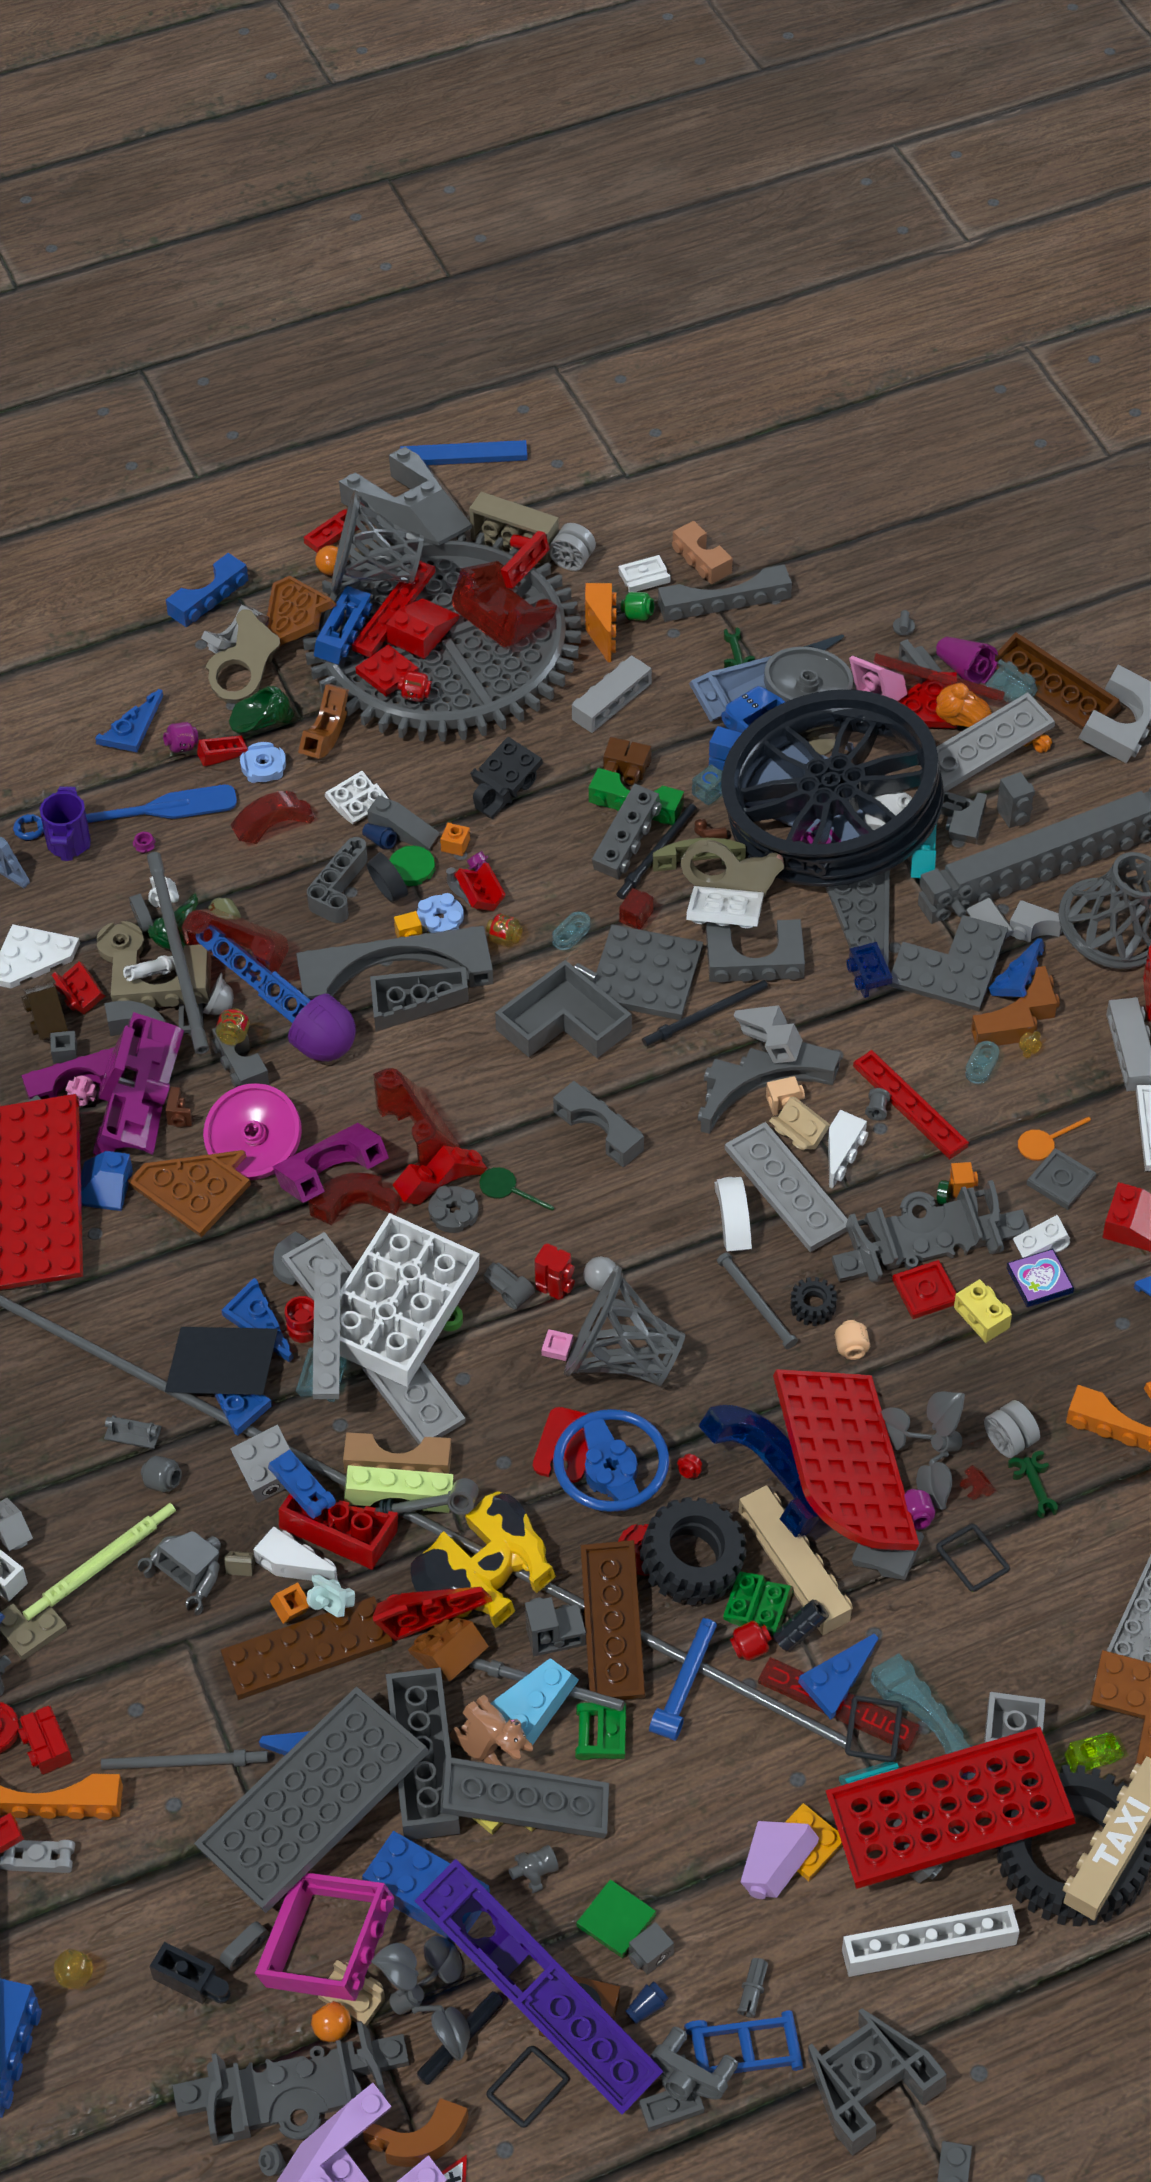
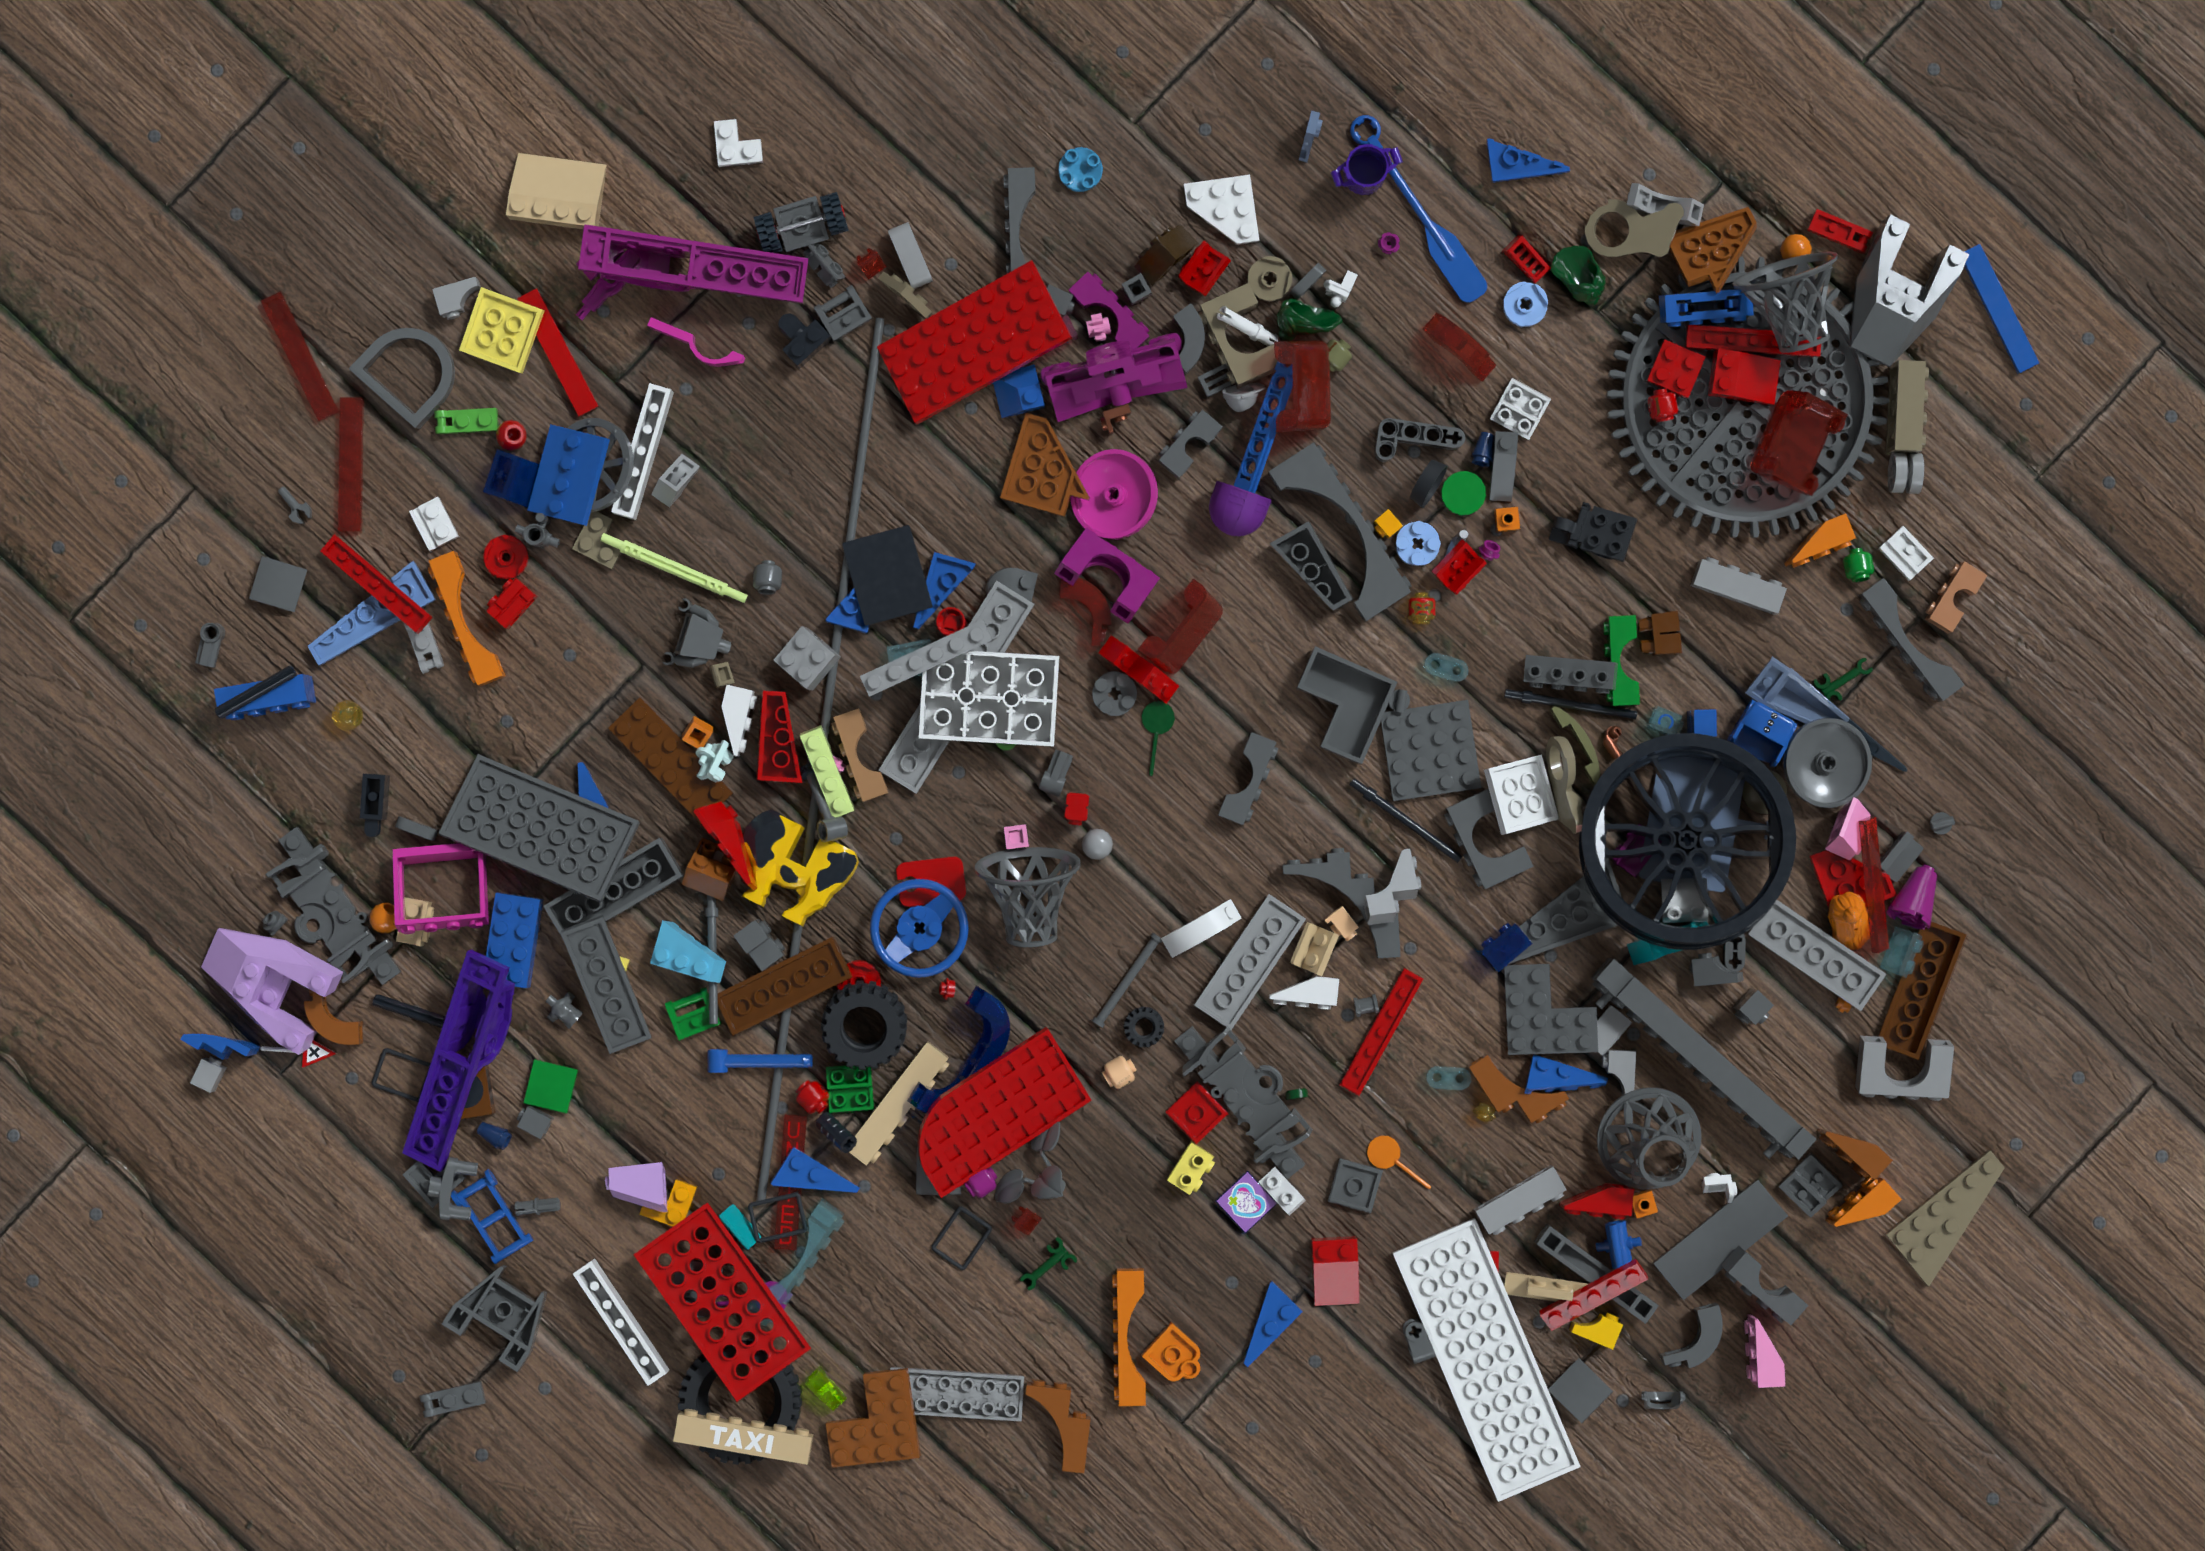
camera: 65 degrees right, 35 degrees up
dark grey bar [101,1749,268,1770] -> none
dark grey hinge [104,1415,162,1449] -> none
dark grey piece [147,852,209,1054] -> none
magenta head [163,722,198,753] -> none
blue arch [166,553,248,627] -> none
clear yellow head [215,1008,250,1045] -> none
blue plate [268,1449,336,1519] -> none
dark orange arch [298,684,349,759] -> none
dark grey plant [371,1936,470,2061] -> none
nougat animal [449,1695,533,1766] -> none
red piece [501,531,550,589] -> none
clear red brick [619,888,653,930] -> none
orange plate [949,1162,978,1198] -> none
light grey wheel [984,1400,1040,1458] -> none
light grey brick [984,1692,1045,1762] -> none

